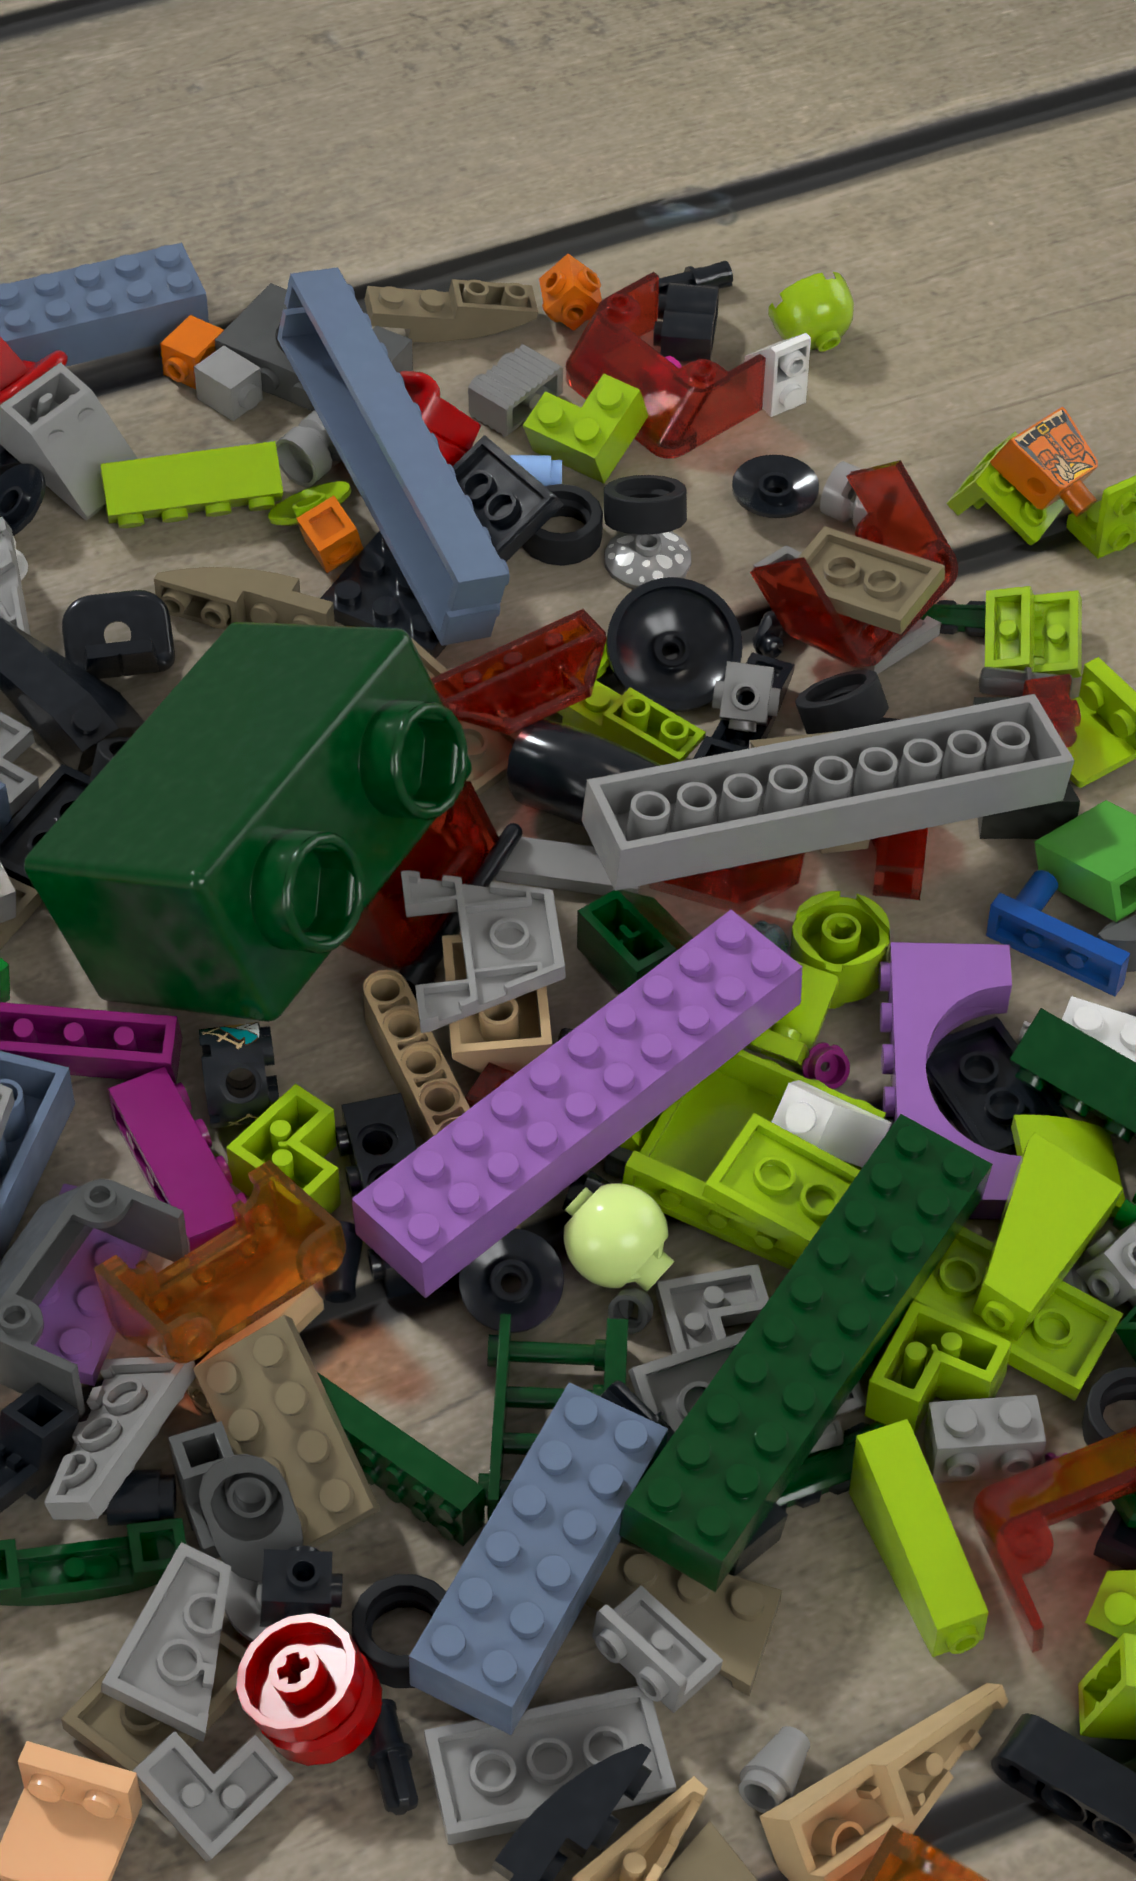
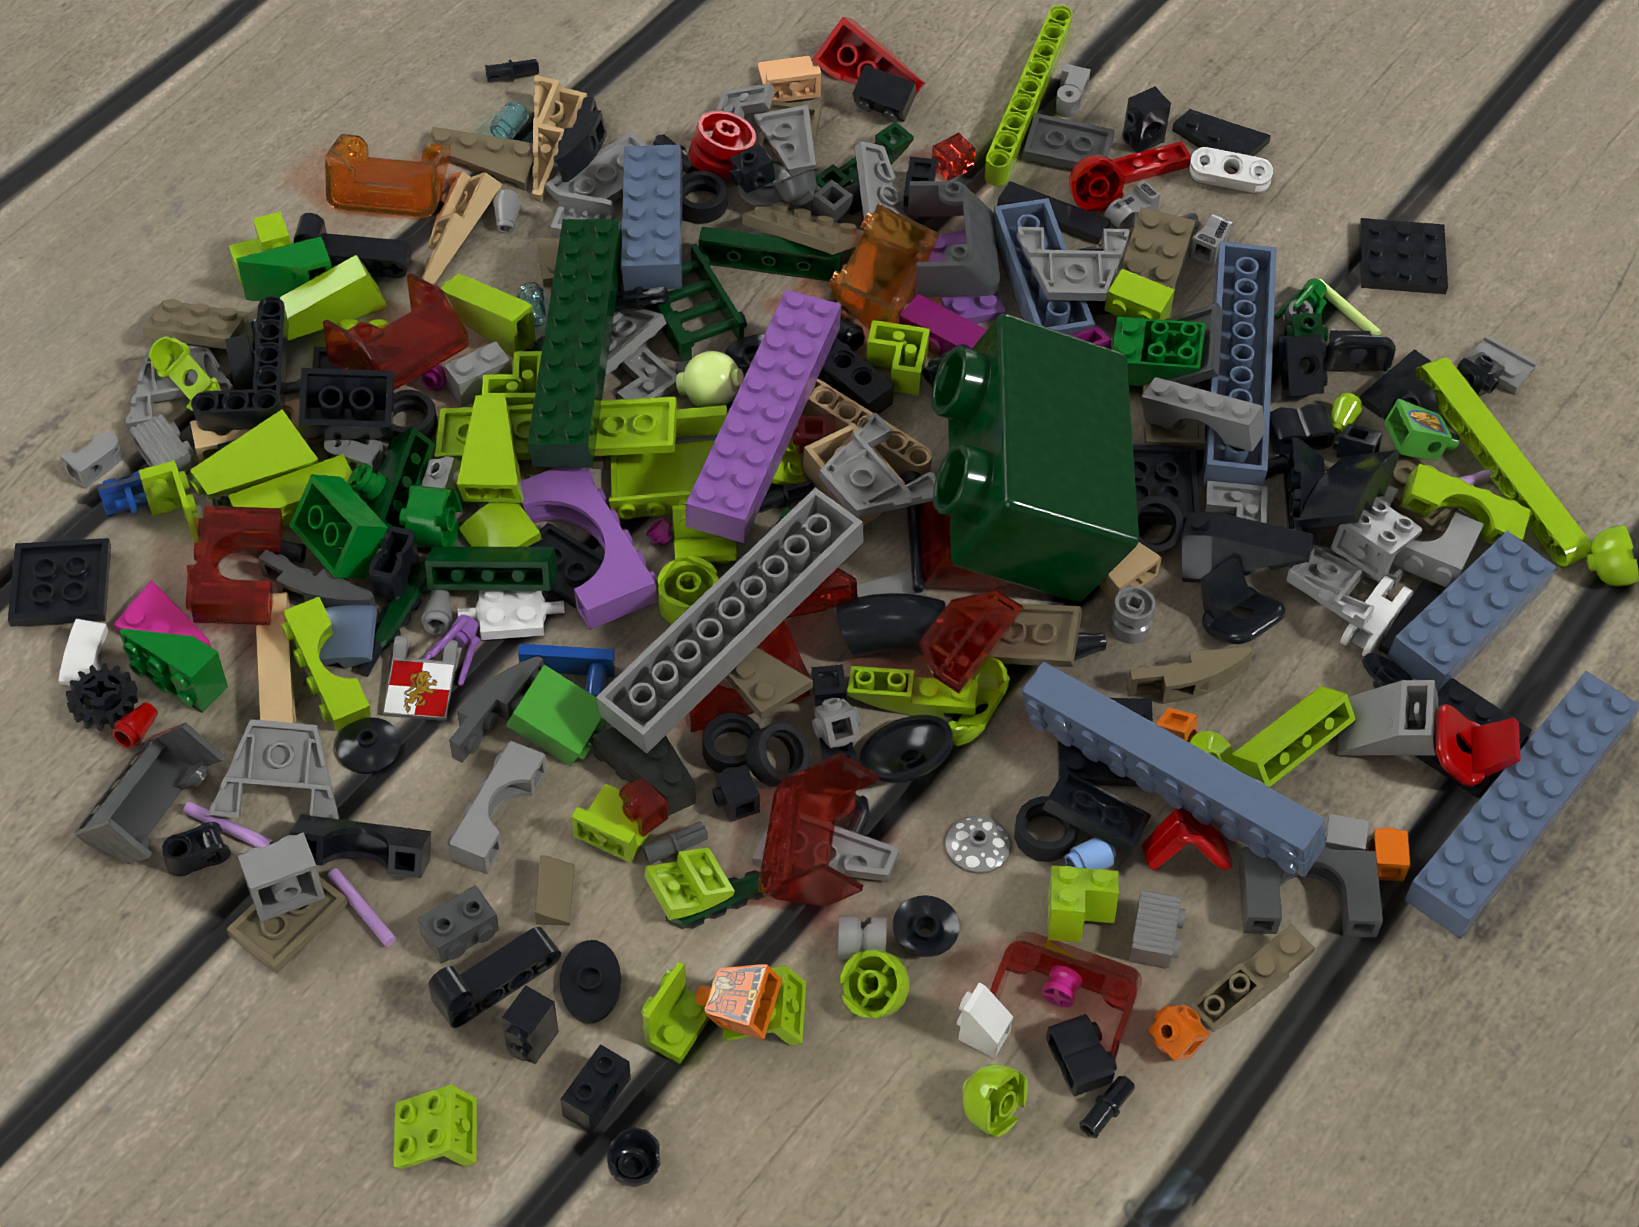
camera: 150 degrees right, 5 degrees up
black tyre [604,475,687,535] -> none
white slope [772,1080,892,1167] -> none
dark tan plate [779,526,945,634] -> none
none -> clear light blue cone [517,282,547,327]
none -> black brick [712,765,760,822]
none -> lime cylinder [840,950,910,1018]

